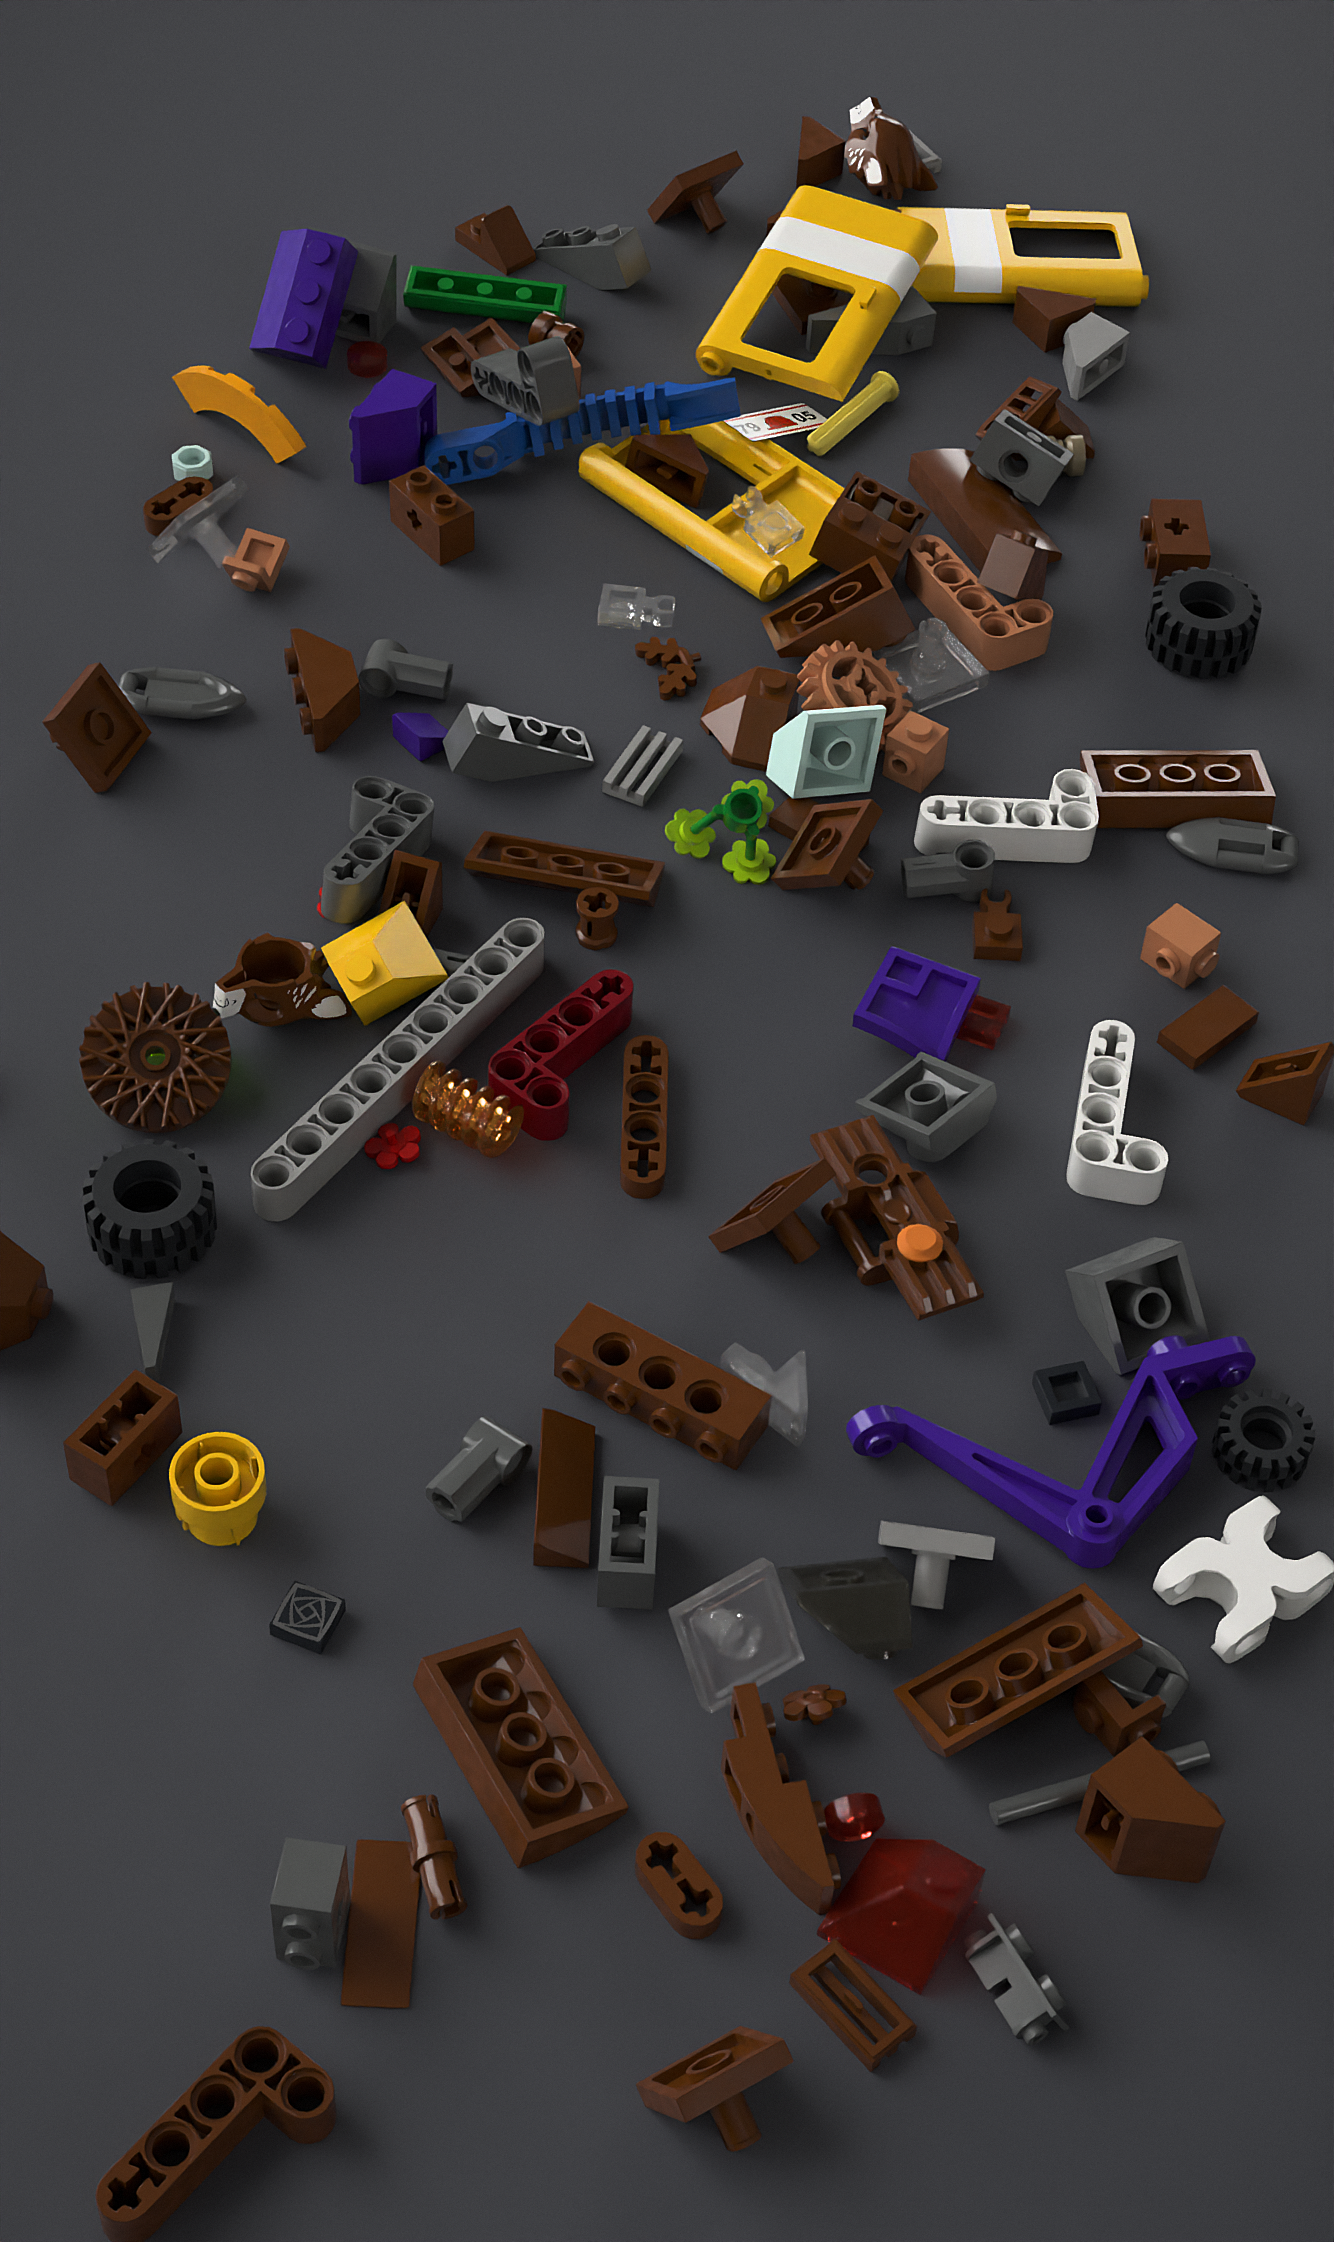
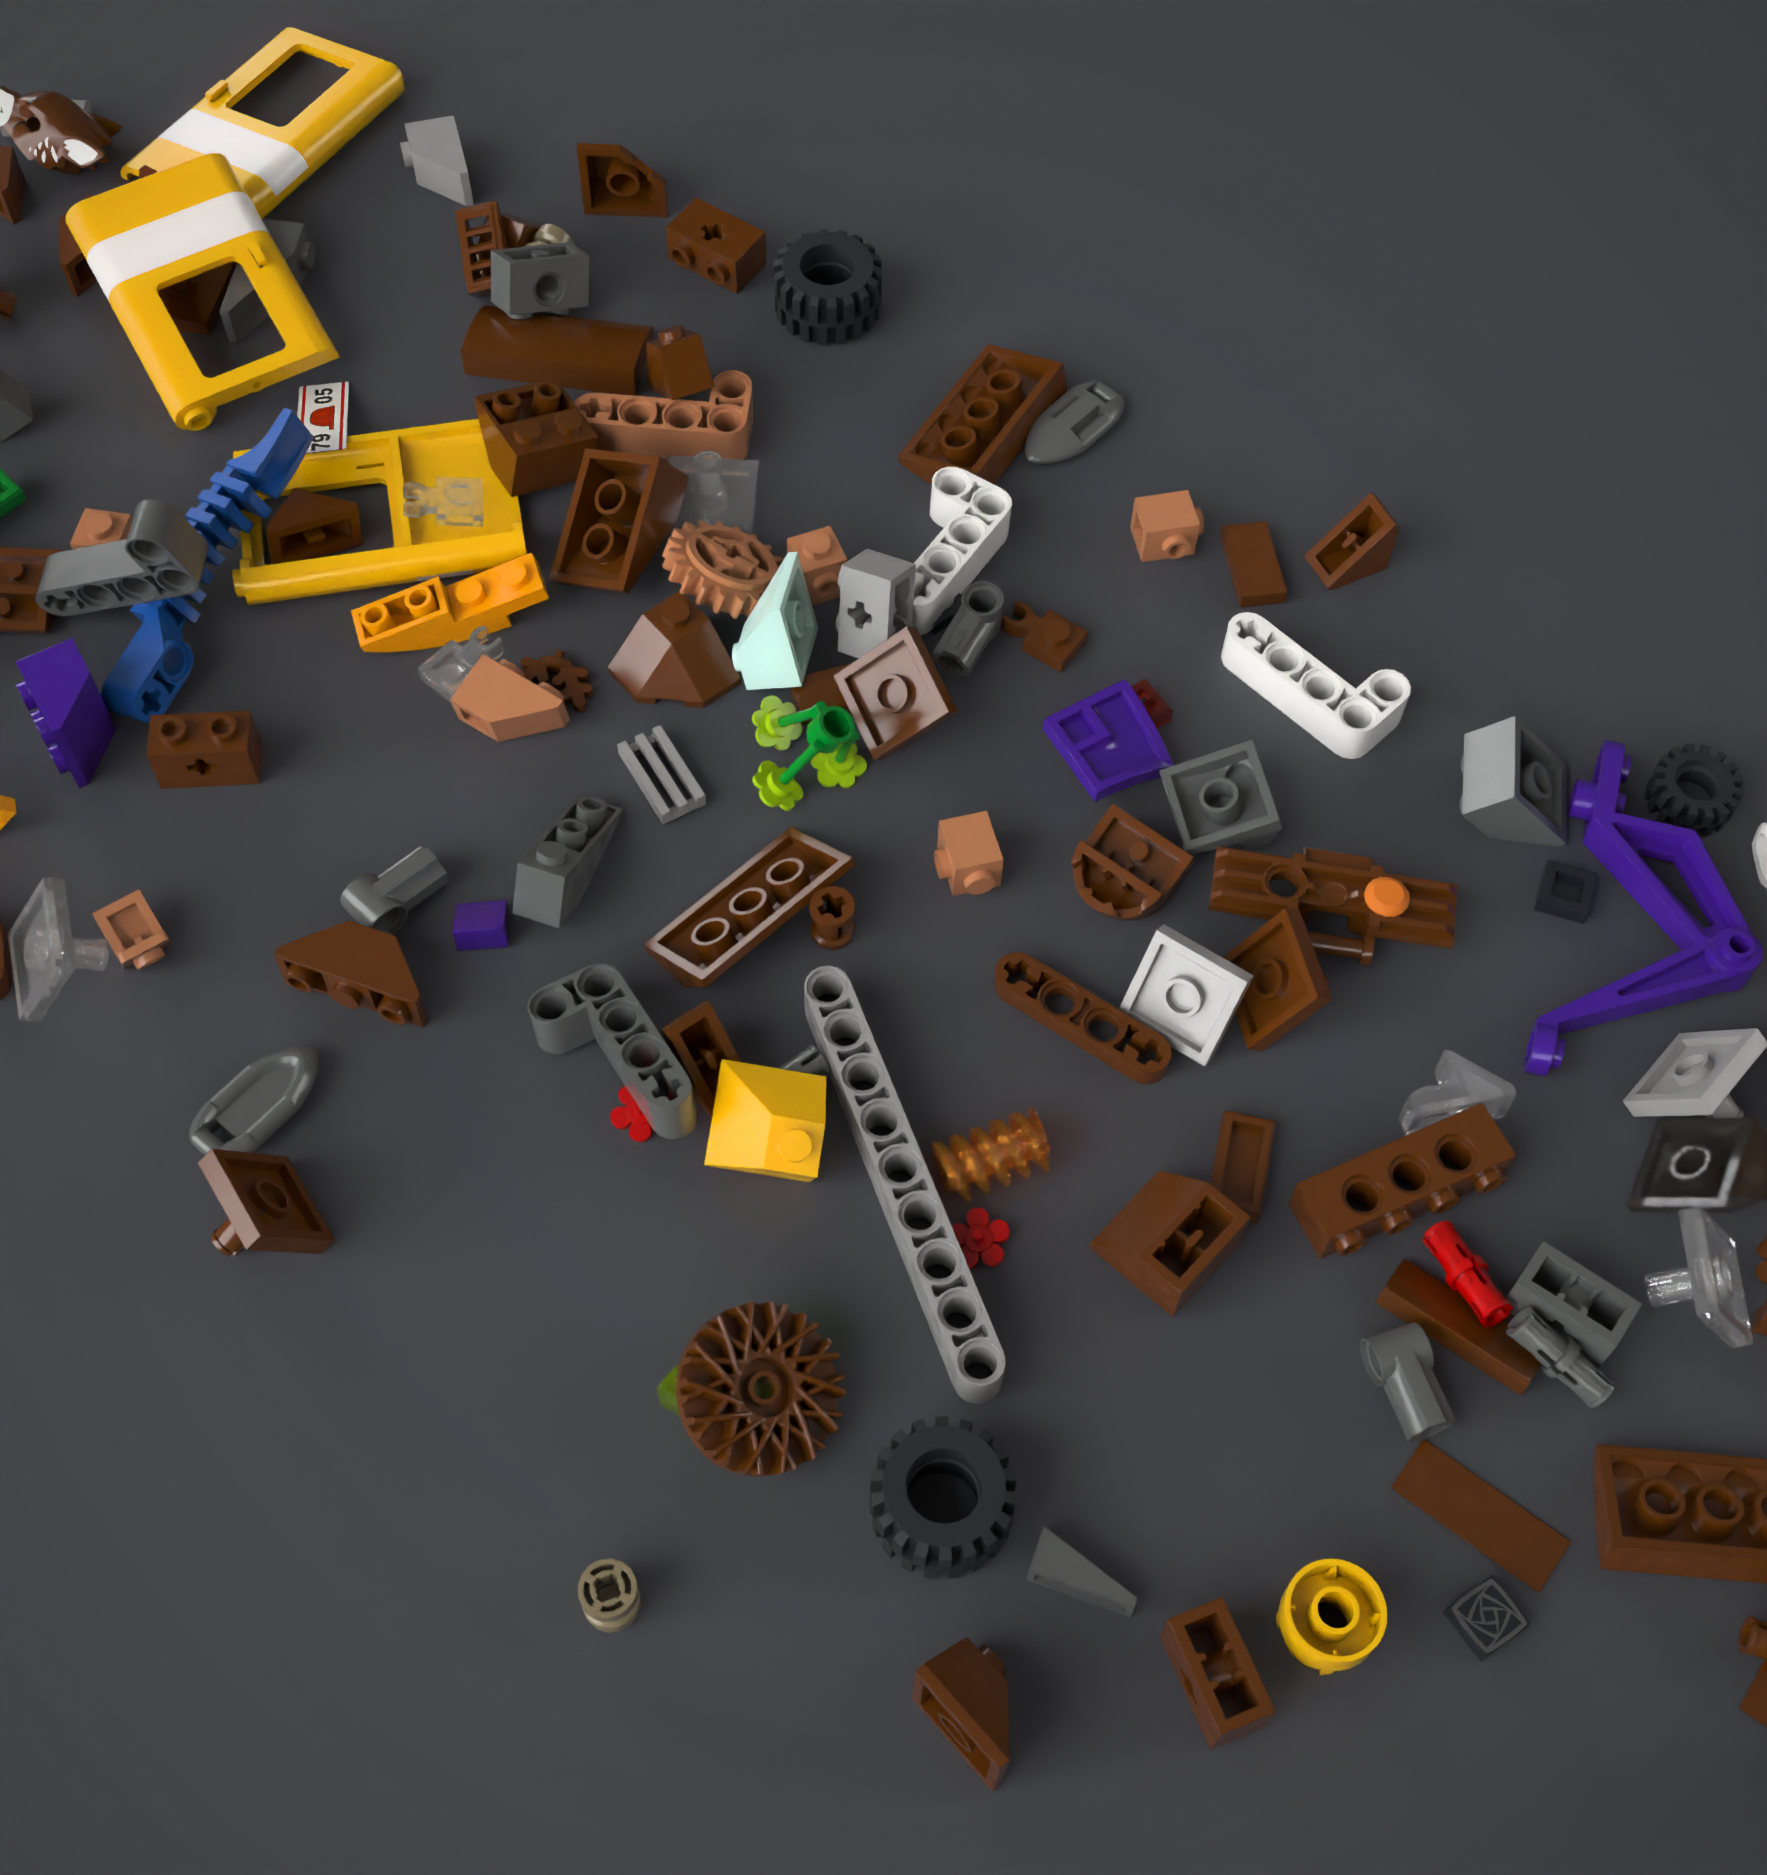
camera: 55 degrees left, 10 degrees up
reddish brown piece [212,932,352,1027] -> none
dark red beam [488,969,634,1141] -> none
reddish brown wheel [528,311,584,358] -> none
light yellow axle [807,371,899,456] -> none
reddish brown slope [1012,286,1096,353] -> none
none -> light orange slope [351,553,549,652]
none -> nougat slope [450,654,570,742]
none -> reddish brown slope [577,143,668,218]
none -> light grey brick [836,549,916,658]
none -> nougat brick [934,811,1004,896]
none -> reddish brown slope [1072,804,1196,920]
none -> reddish brown slope [1089,1171,1251,1317]
none -> tile [1119,924,1254,1066]
none -> reddish brown tile [1210,1110,1276,1223]
none -> reddish brown sticker [1391,1440,1570,1592]
none -> red pin [1422,1220,1513,1328]
none -> dark grey pin [1506,1307,1615,1408]

